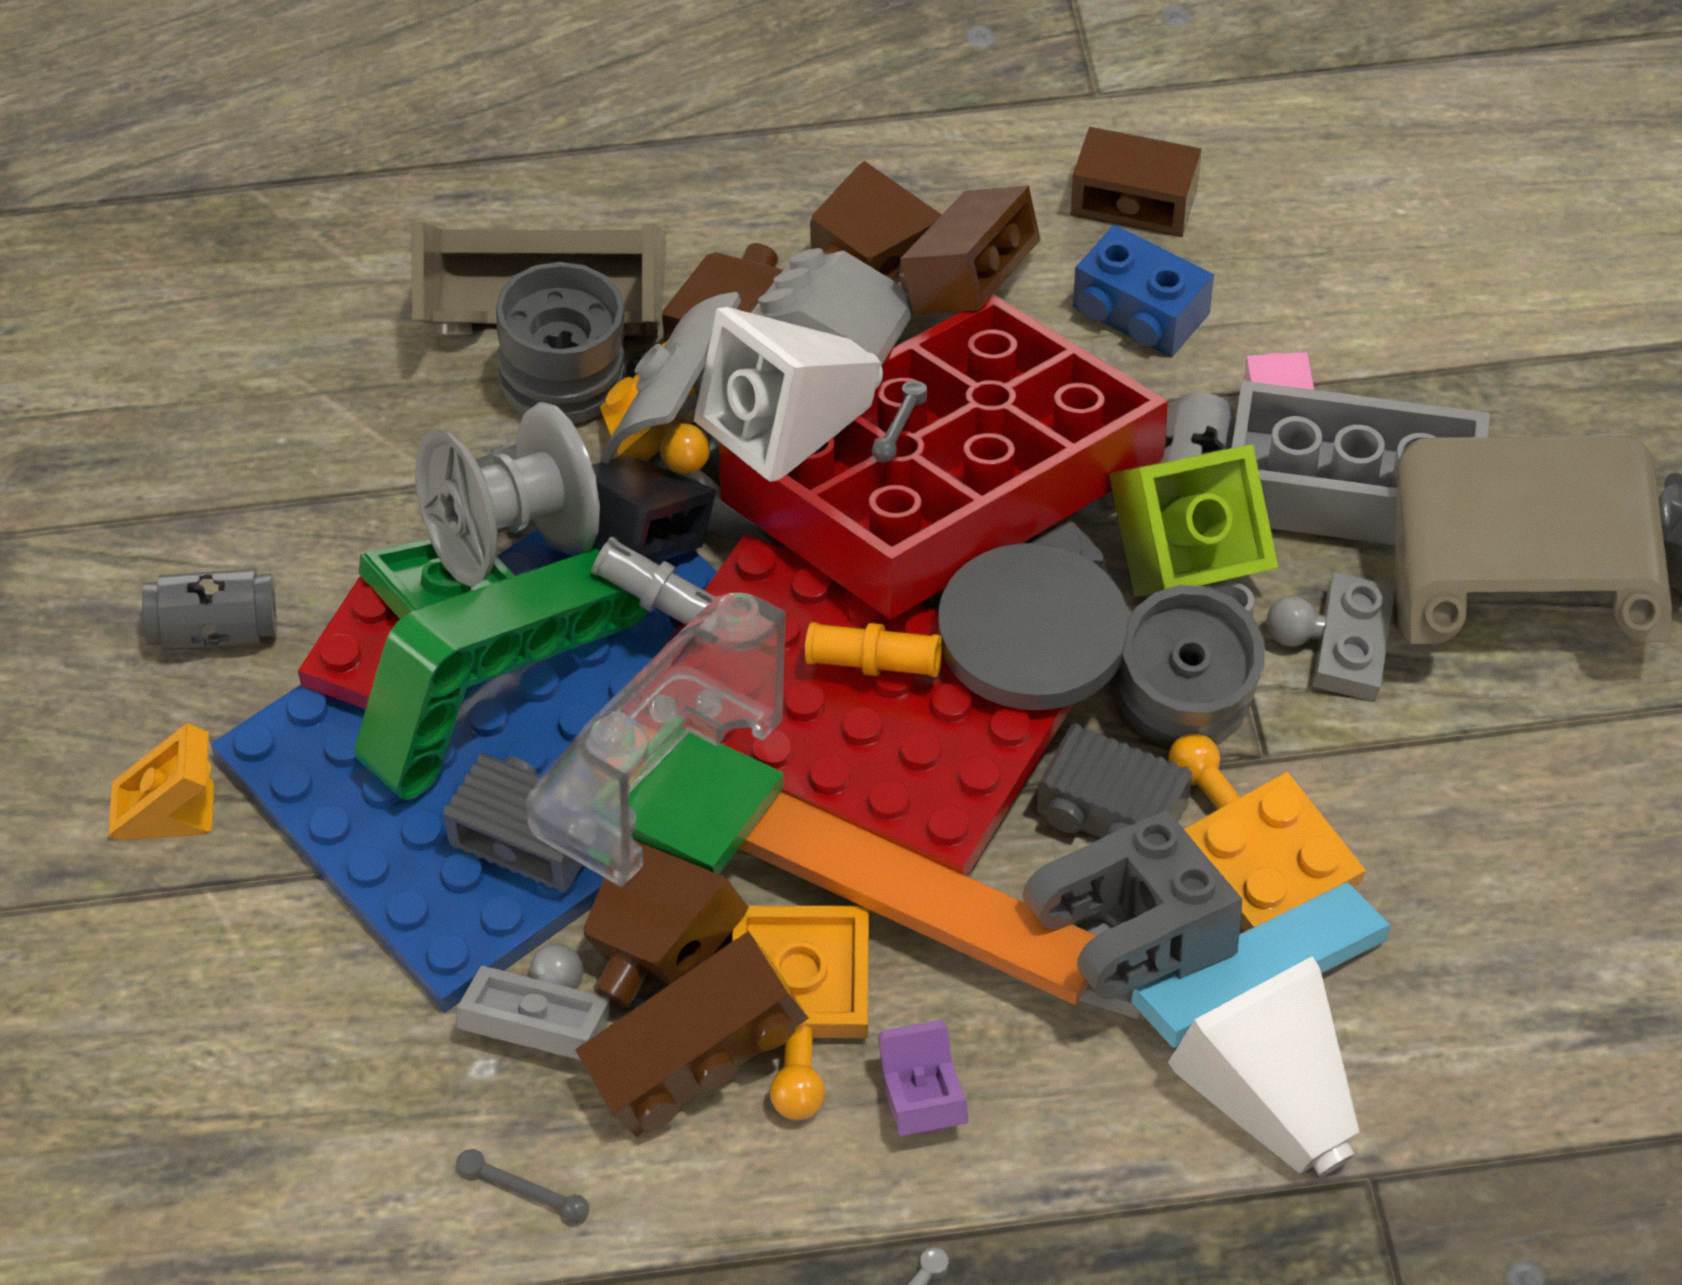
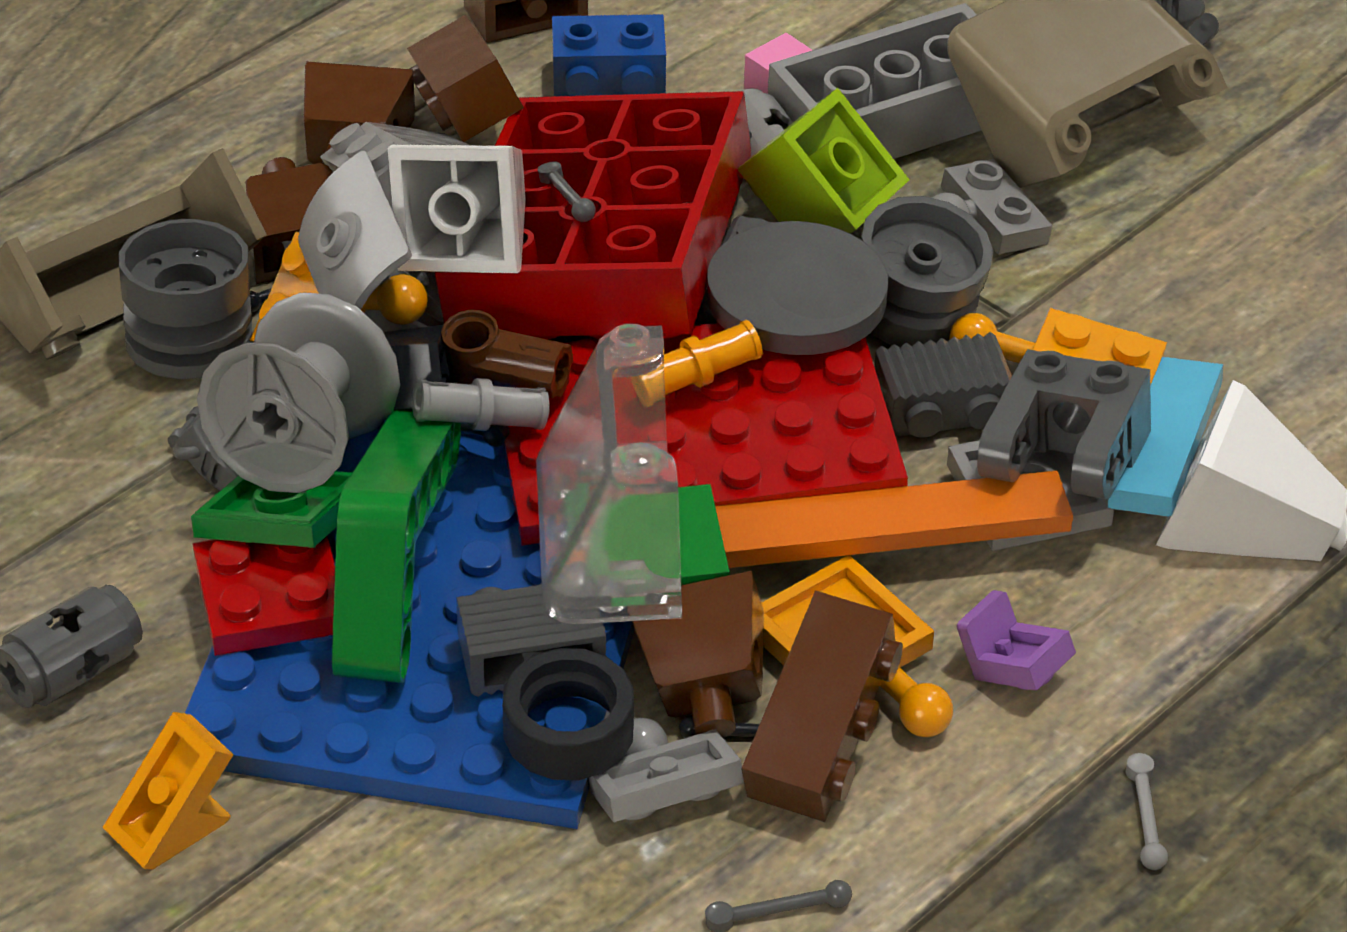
camera: 40 degrees left, 10 degrees down
none -> reddish brown piece [441,310,573,398]
none -> black tyre [502,648,634,780]

